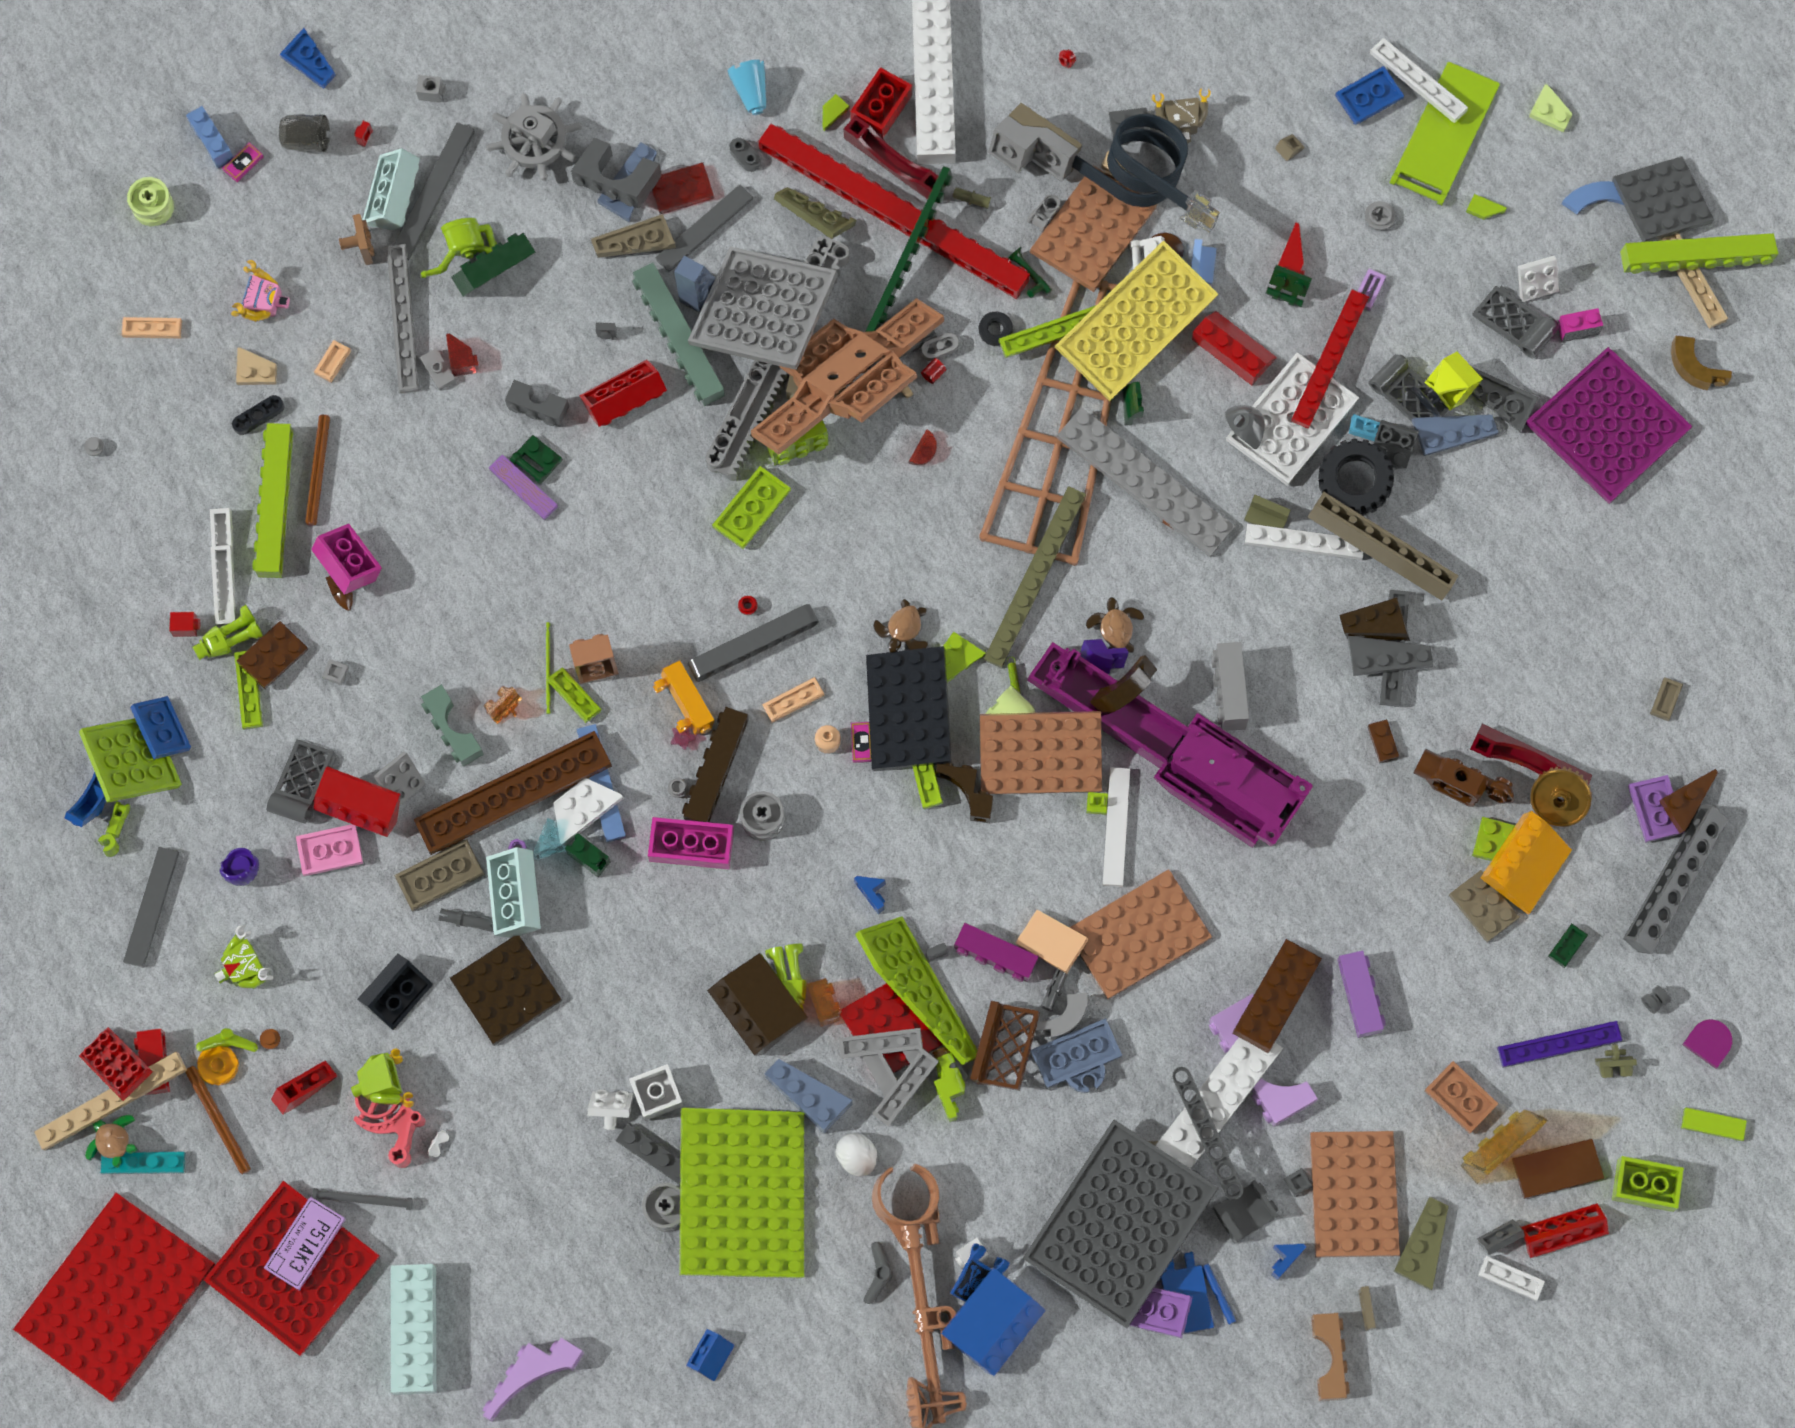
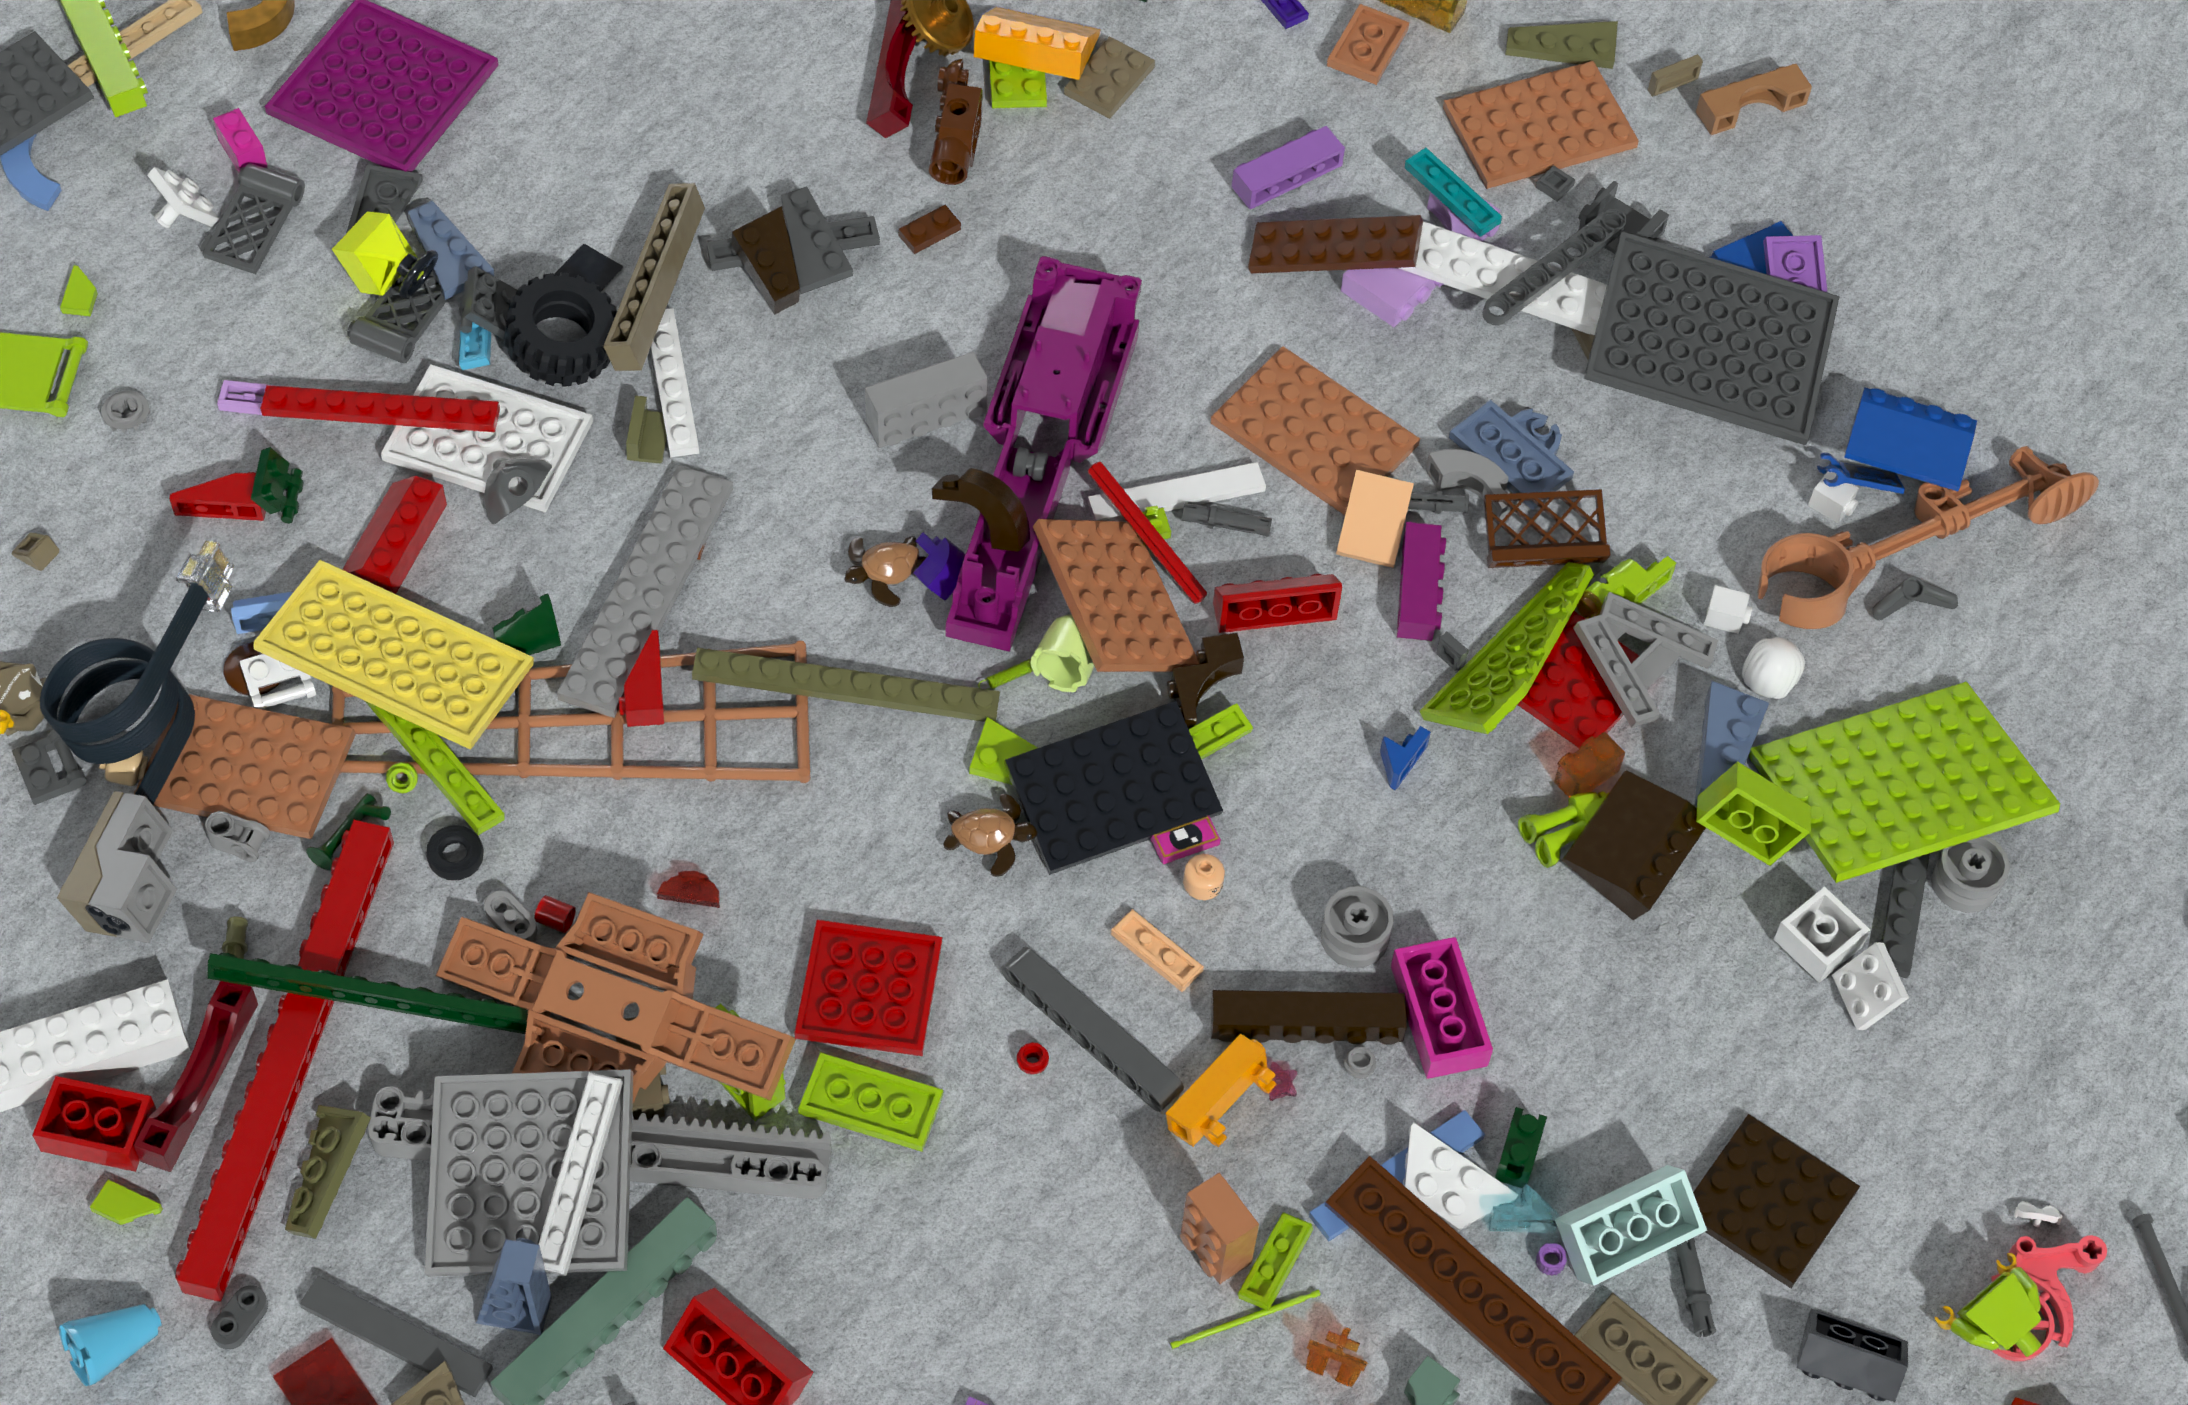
camera: 115 degrees left, 15 degrees down
blue panel [686,1329,735,1381] -> none
blue bar [1202,1264,1236,1324] -> none
blue slope [1271,1244,1307,1280] -> none
none -> lime plate [386,762,418,793]
none -> white tile [538,1072,623,1276]
none -> black sticker [554,244,624,292]
none -> red slope [619,630,664,727]
none -> red plate [794,920,943,1056]
none -> dark grey wheel [1013,447,1048,482]
none -> red axle [1088,462,1207,604]
none -> dark grey pin [1181,502,1272,537]
none -> red slope [1213,574,1343,633]
none -> teal plate [1404,147,1502,237]
none -> lime brick [1696,761,1811,866]
none -> white brick [1704,585,1753,634]

